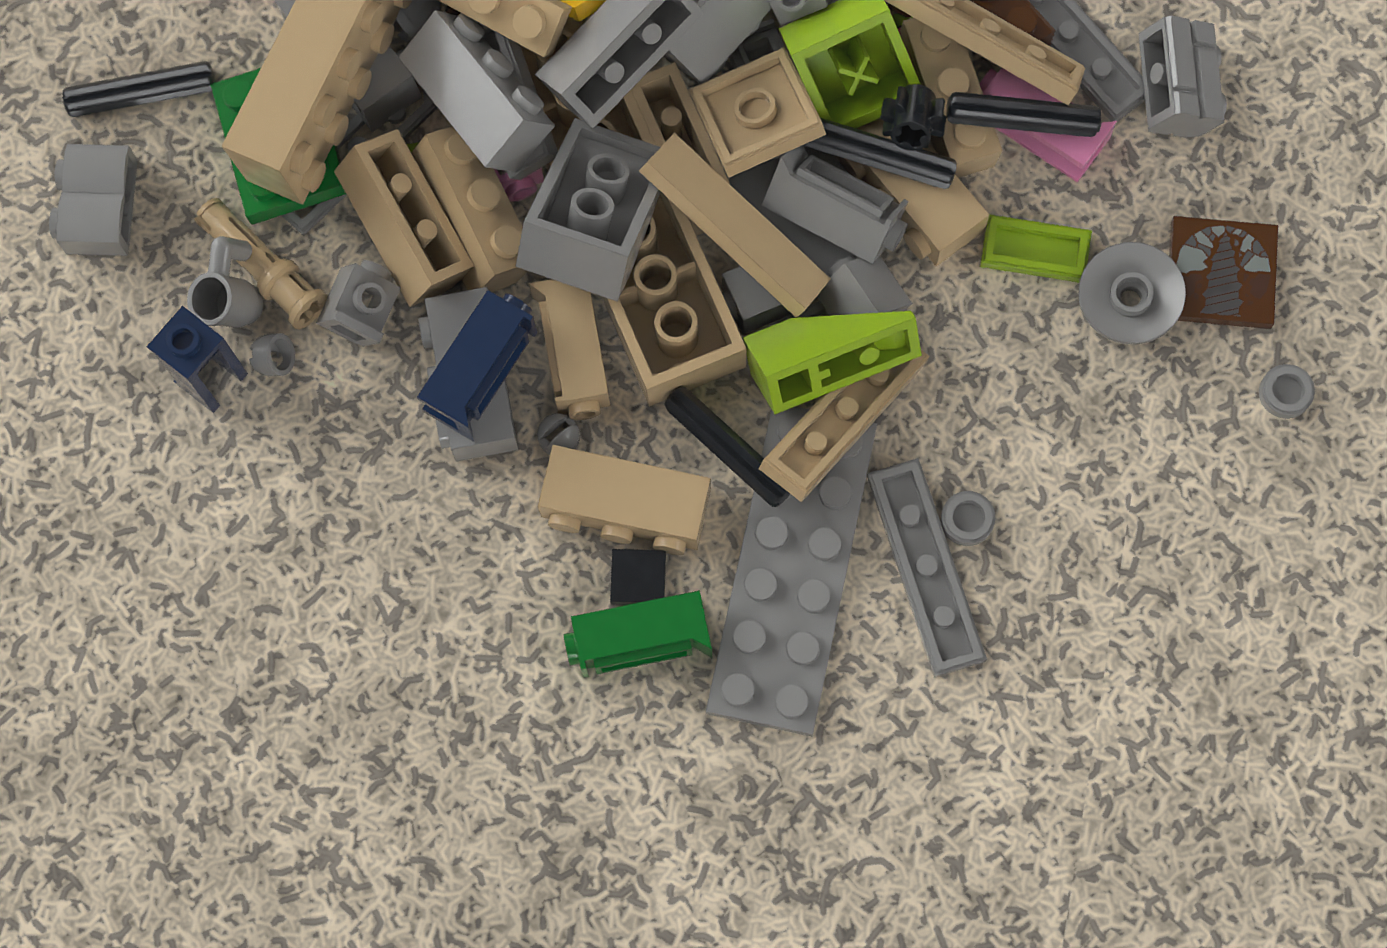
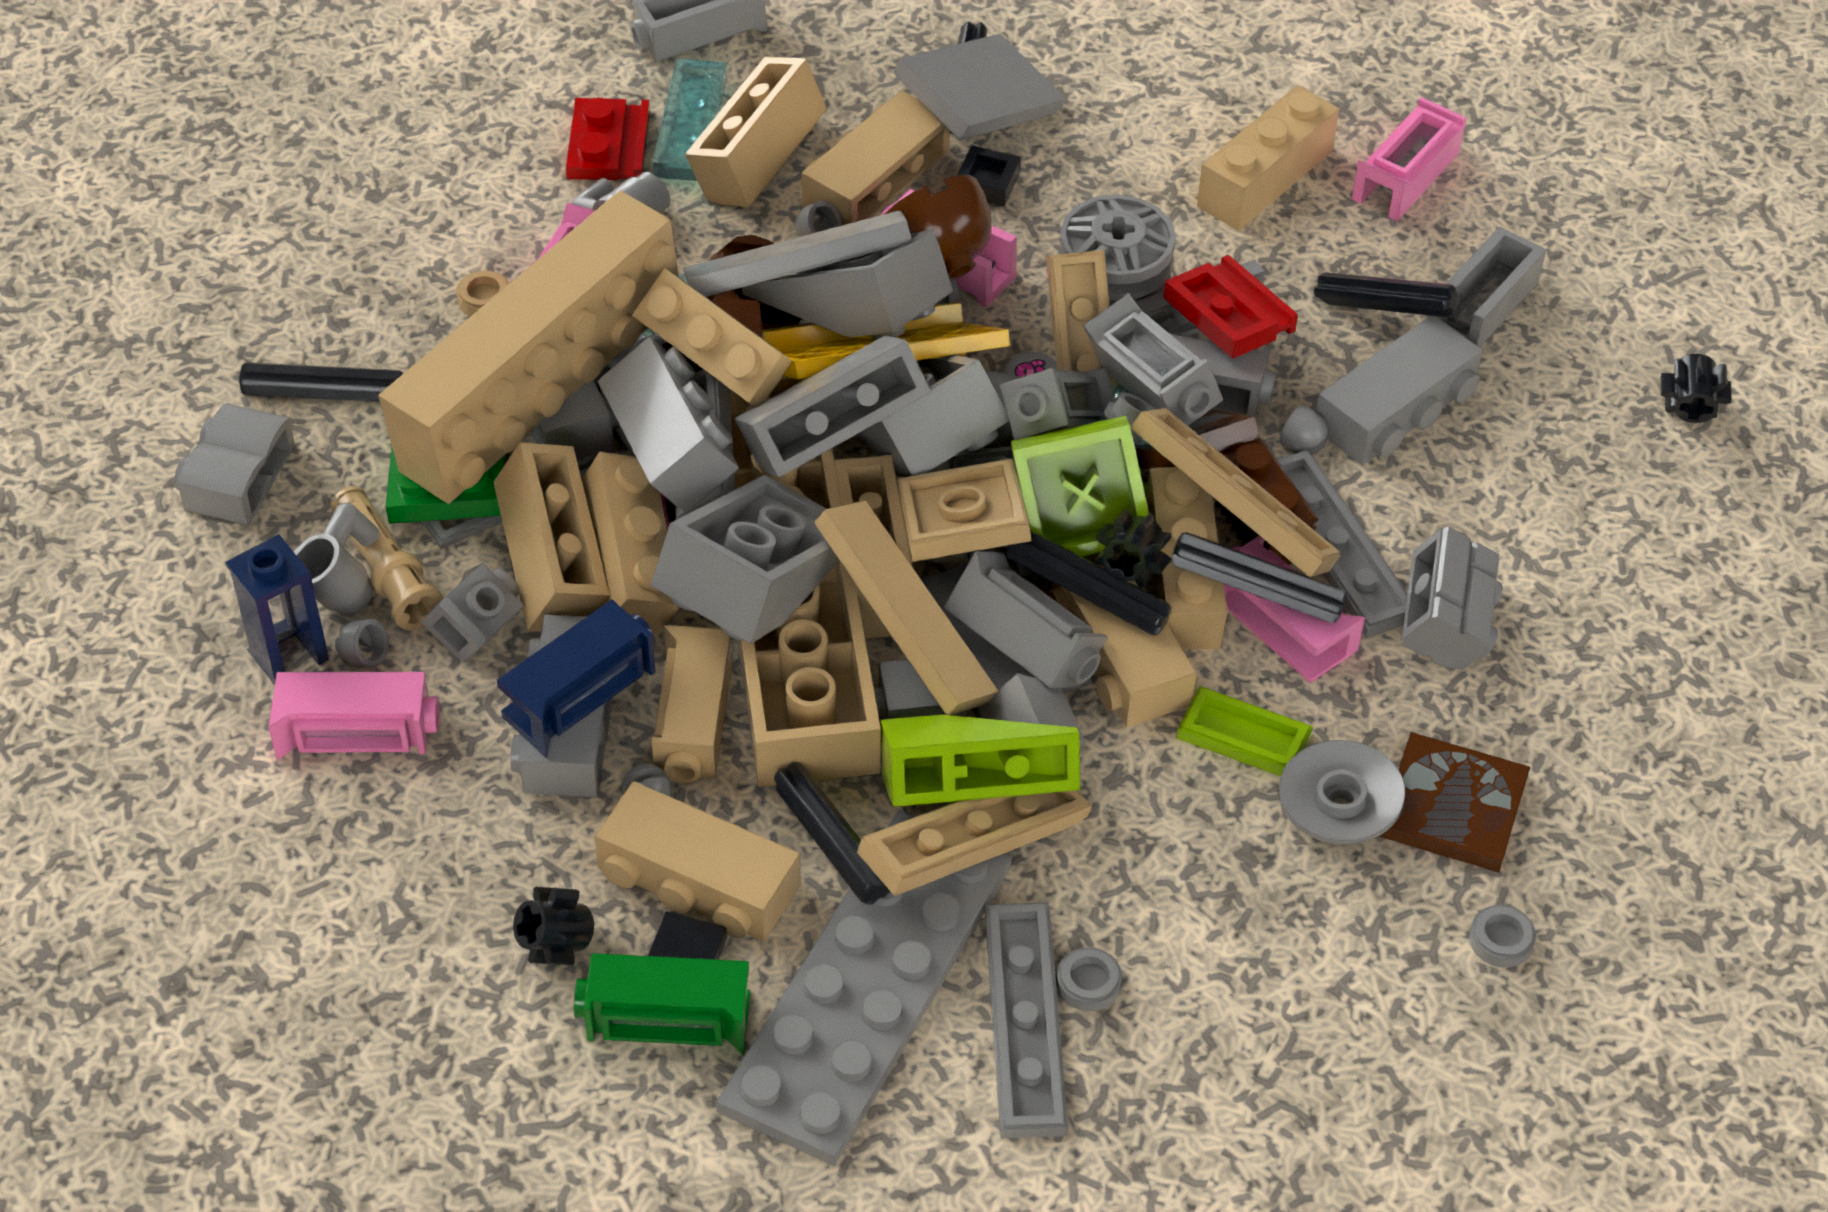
camera: 10 degrees right, 25 degrees down
none -> bright pink window [268,672,440,760]
none -> black gear [513,887,594,966]

